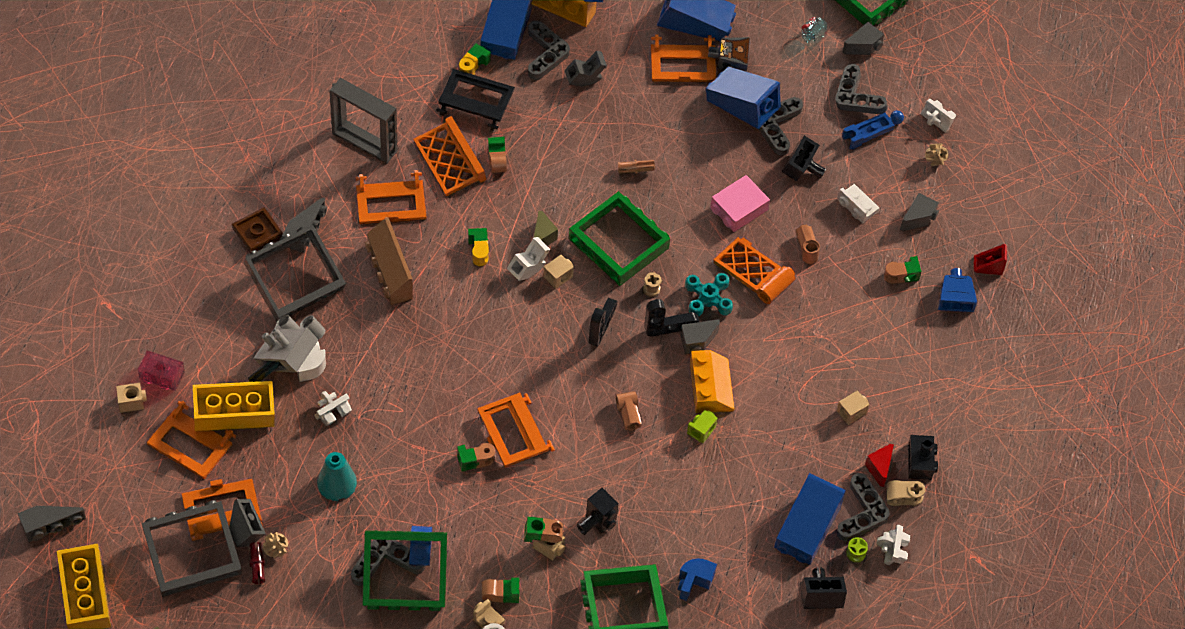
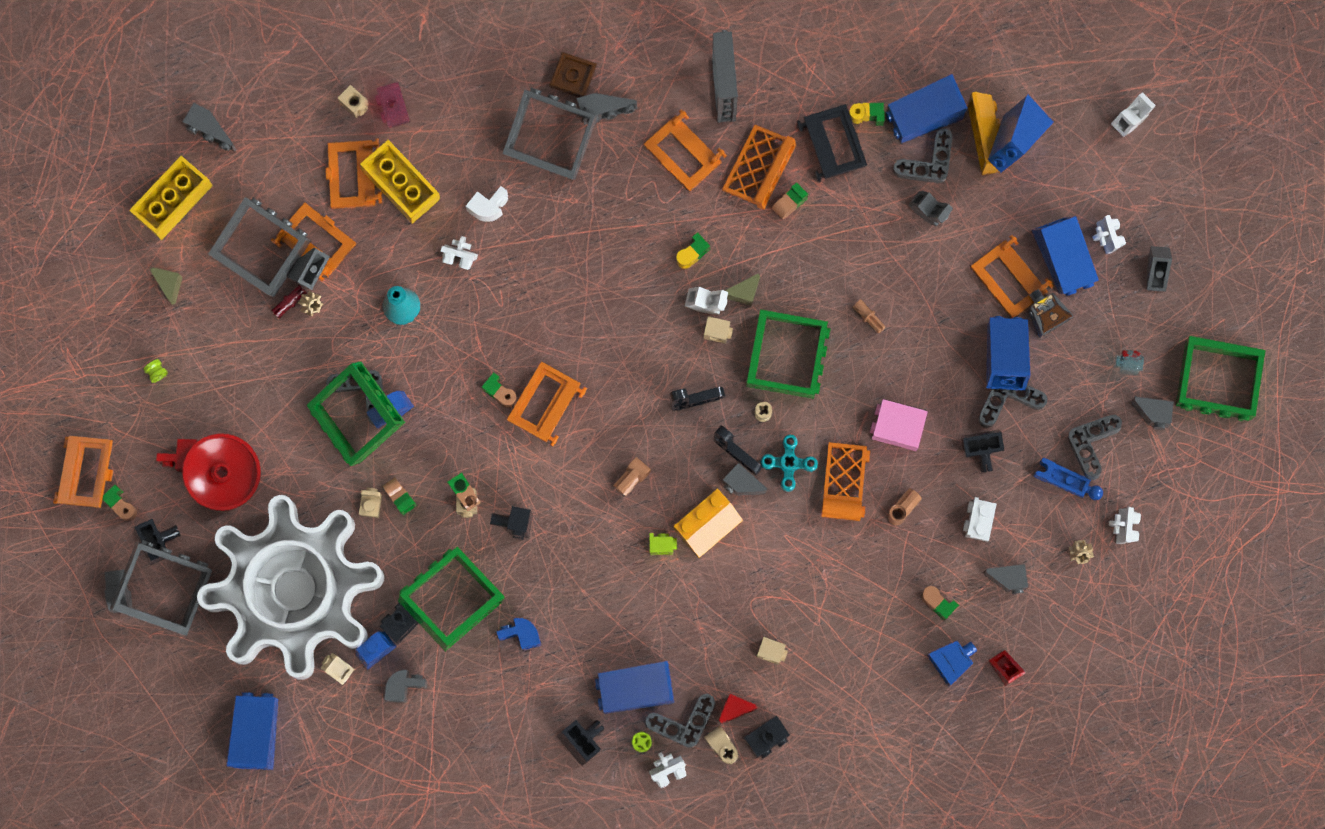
camera: 60 degrees right, 20 degrees up
light grey piece [248,315,325,382] -> none
medium nougat slope [365,218,413,305] -> none

